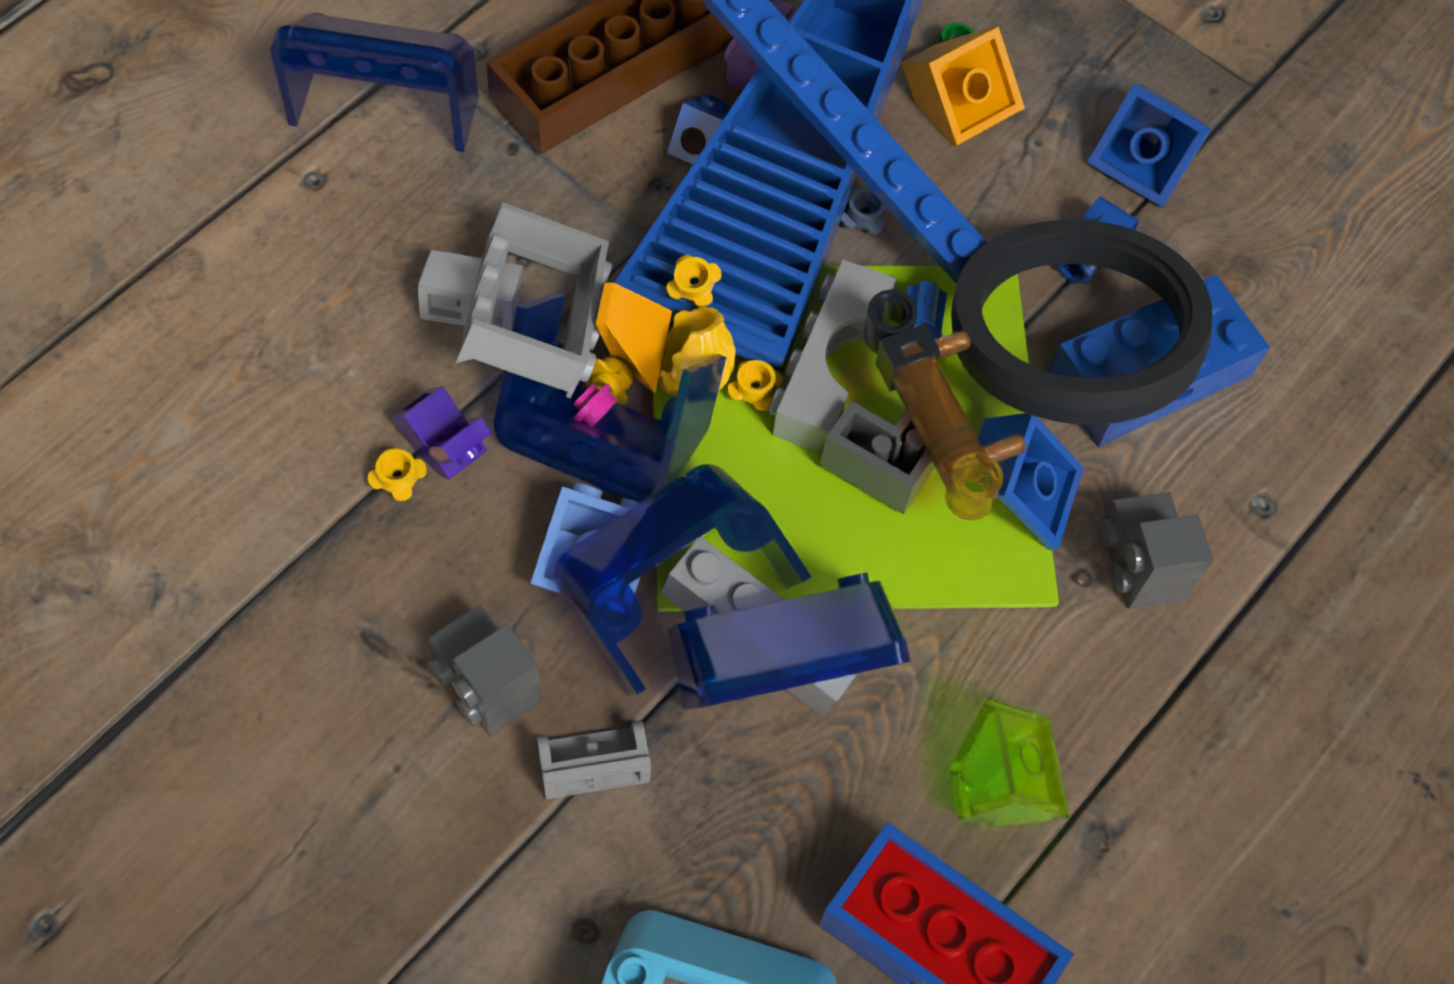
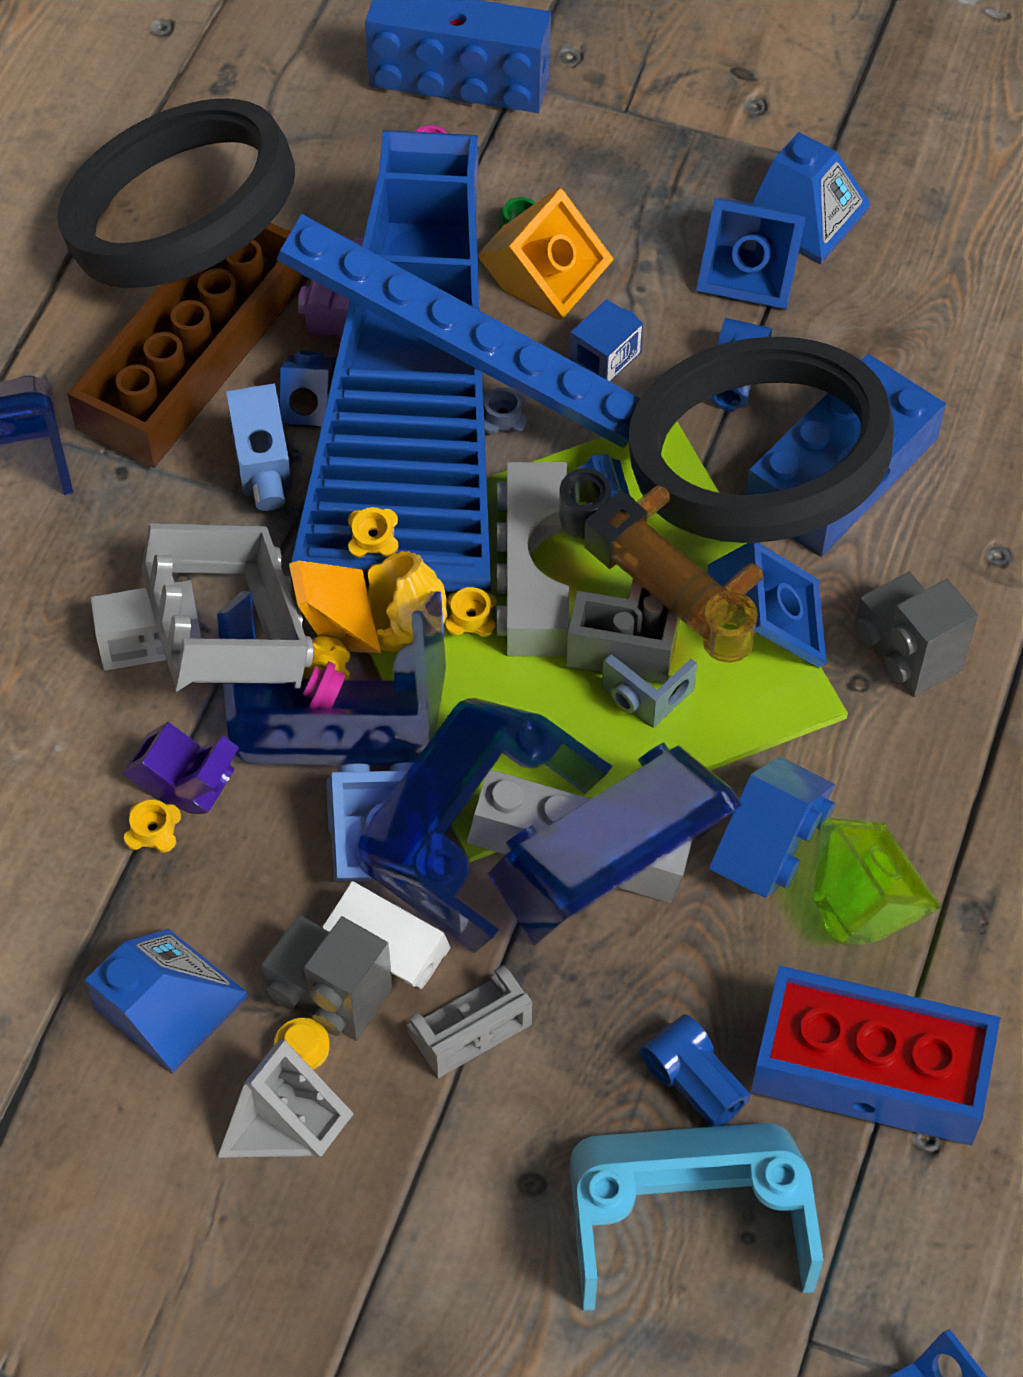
camera: 15 degrees left, 5 degrees down
none -> blue slope [85,929,248,1074]
none -> light grey slope [217,1039,354,1158]
none -> medium blue torso [226,383,291,511]
none -> yellow plate [274,1018,330,1070]
none -> white hinge [323,881,451,989]
none -> blue brick [570,299,643,382]
none -> sand blue bracket [602,654,697,728]
none -> blue piece [639,1014,750,1127]
none -> blue brick [709,756,836,898]
none -> blue slope [752,132,870,264]

